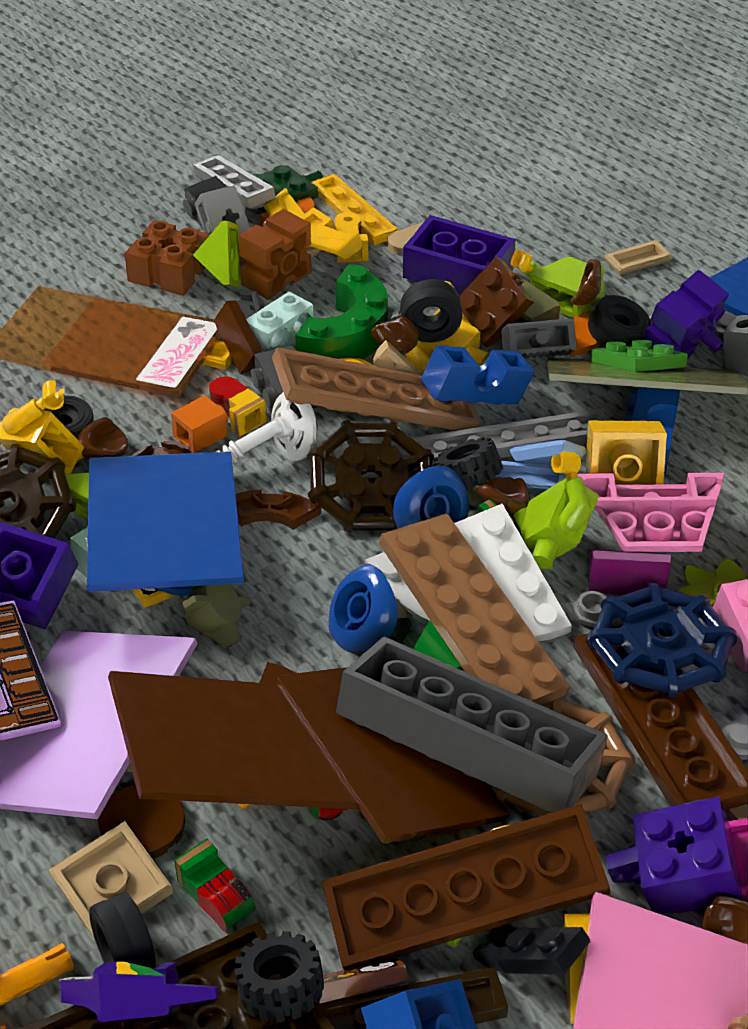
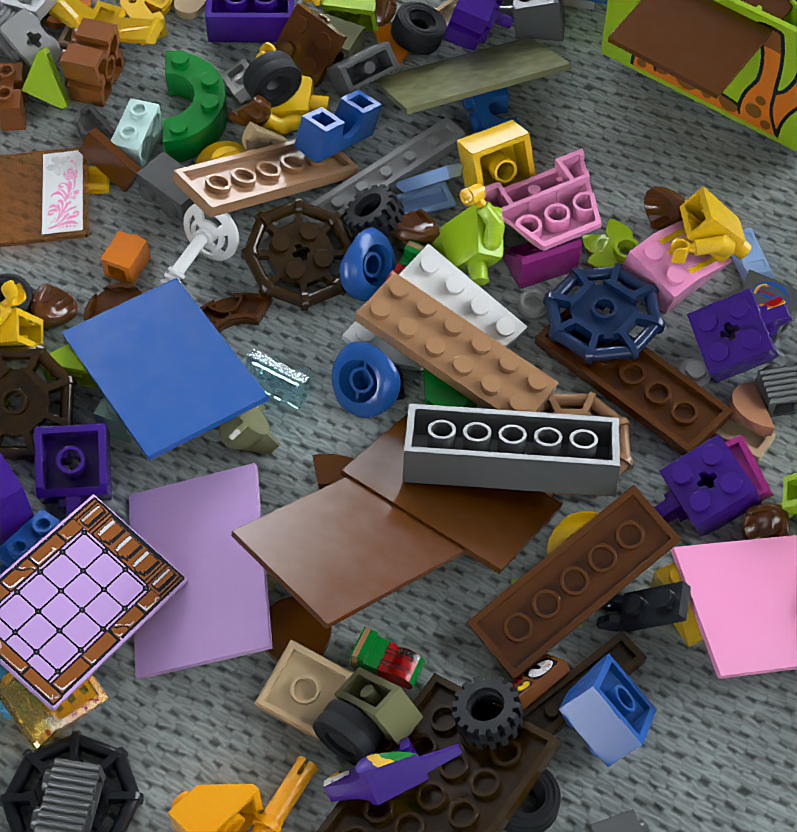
camera: 25 degrees left, 15 degrees up
leg [209,376,267,436] -> none
bright green plate [592,340,688,372] -> none
none -> clear light blue tile [245,349,313,410]
none -> olive brick [334,667,423,745]

